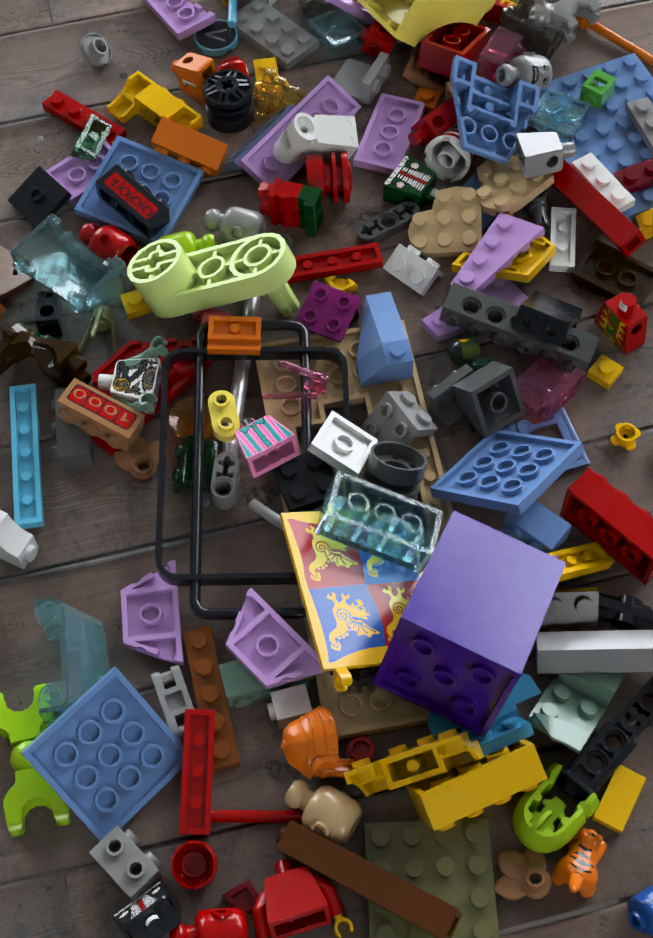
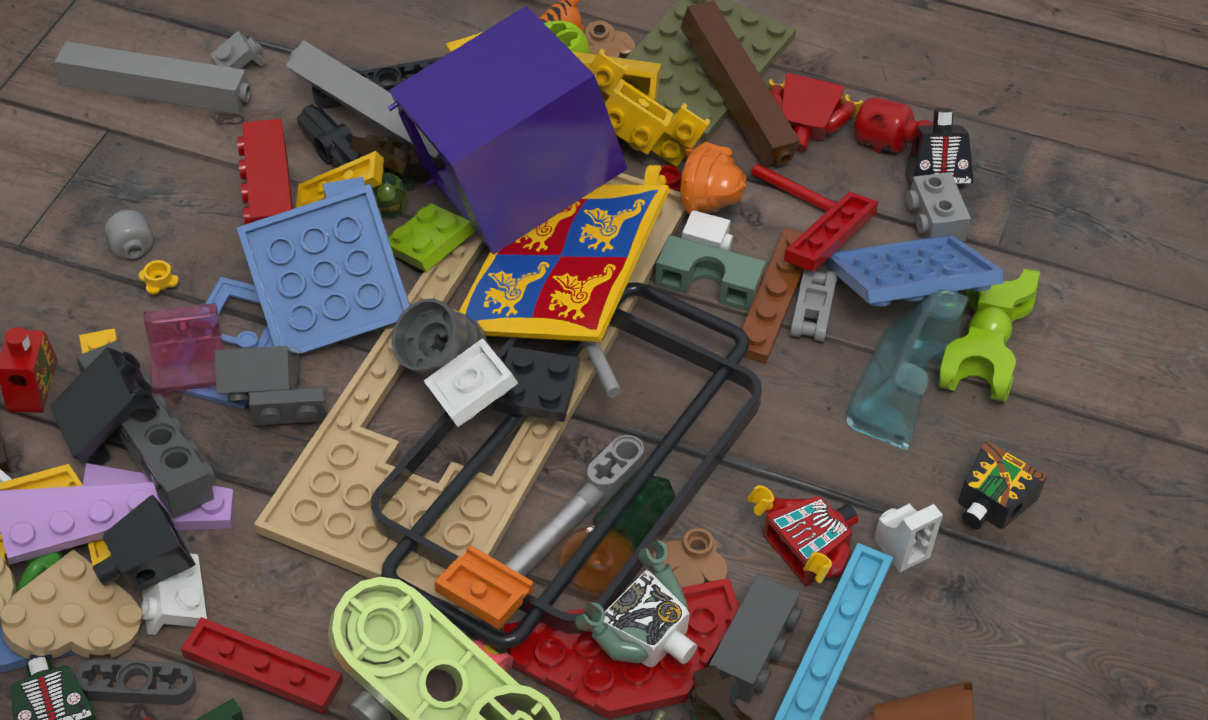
camera: 150 degrees left, 10 degrees down
medium nougat brick [56,378,145,452] -> none
lavender wing [120,560,184,666] -> none
red hair [170,840,218,890] -> none
light yellow plate [208,390,240,442] -> none
dark red tile [221,879,258,913] -> none
lavender wing [226,588,326,689] -> none
bright pink torso [235,416,300,479] -> none
clear pink plant [262,361,329,400] -> none
tan piece [284,780,362,846] -> none
magenta bracket [295,281,364,343] -> none
clear light blue brick [315,470,443,573] -> none
yellow tile [324,276,358,294] -> none
medium blue wedge [356,292,414,387] -> none
light grey bracket [361,390,438,445] -> none
clear green piece [449,334,494,373] -> none
none -> black torso [93,494,196,591]
none -> torso [746,485,858,587]

